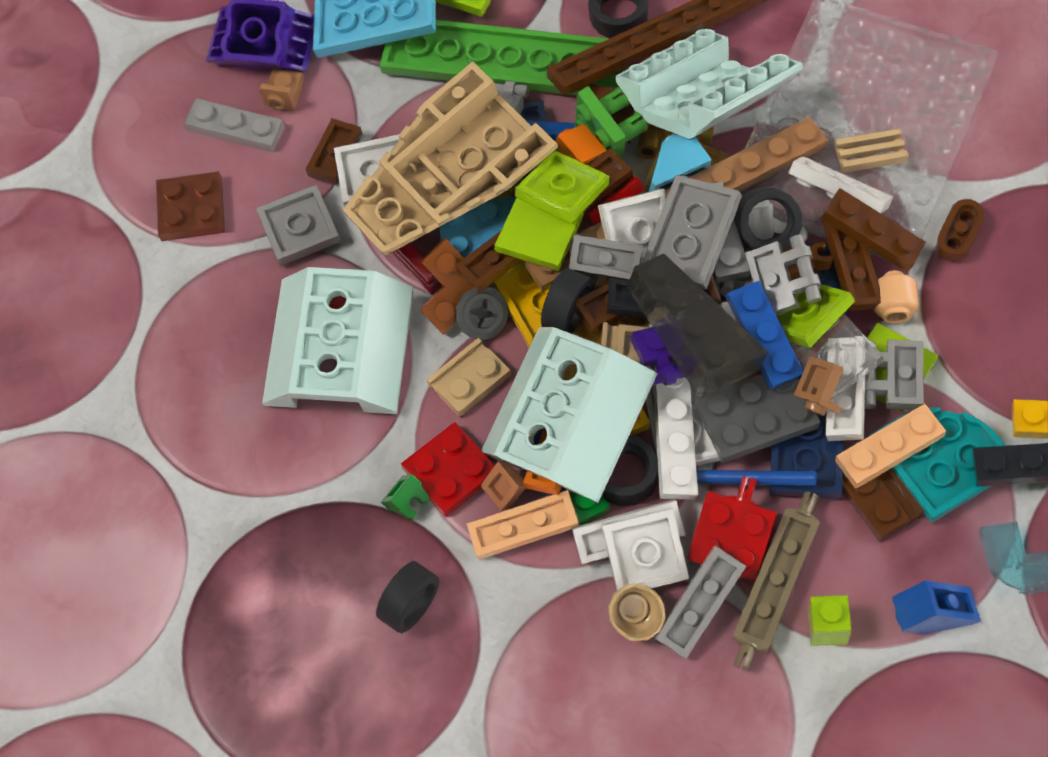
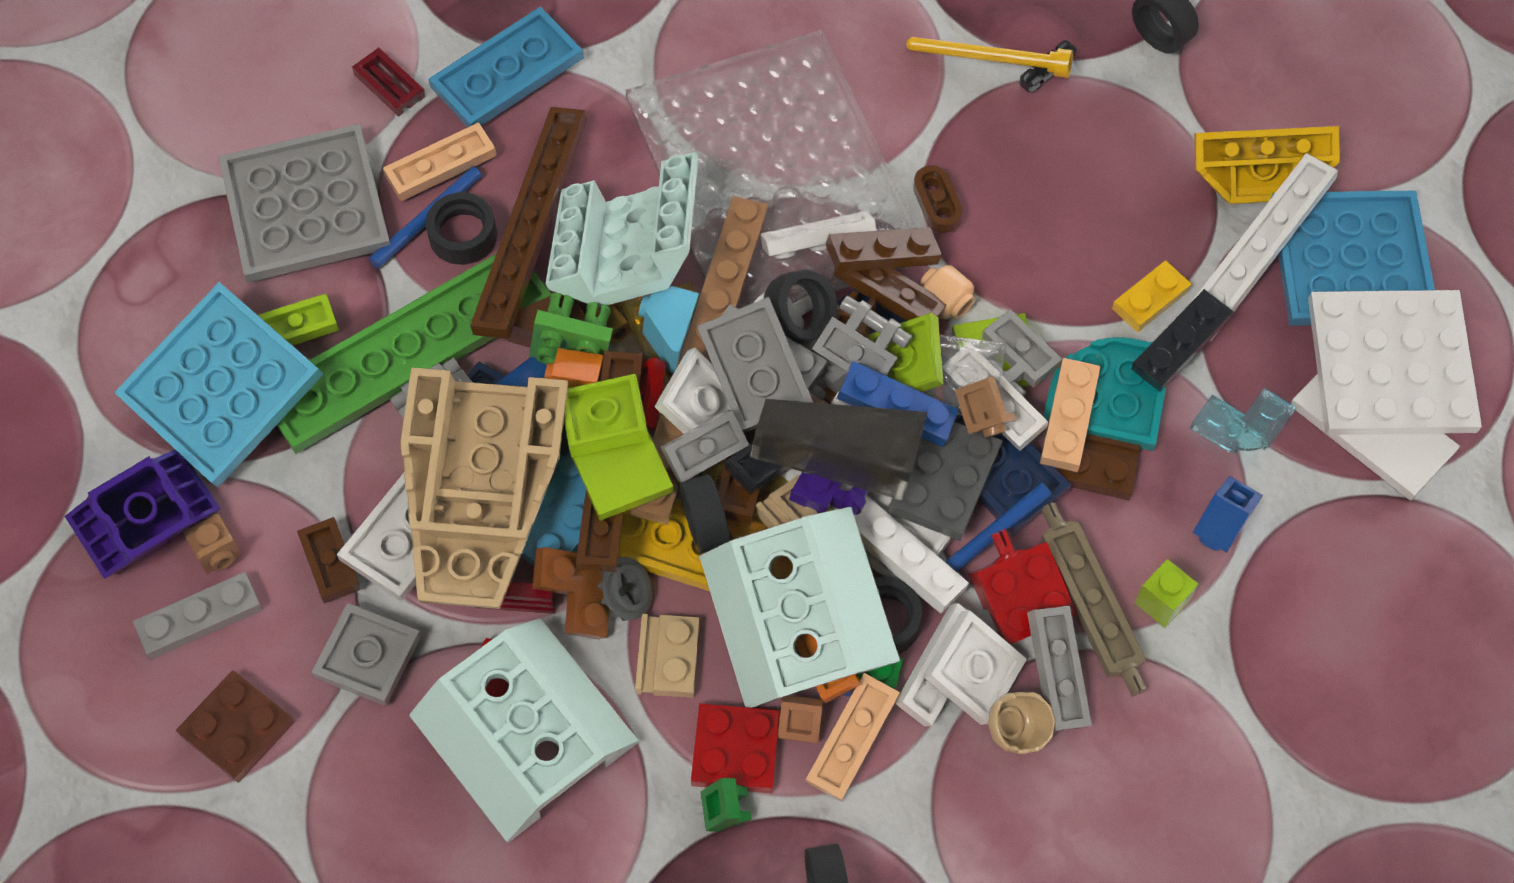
camera: 55 degrees left, 0 degrees up
tan tile [834,128,909,173] -> none

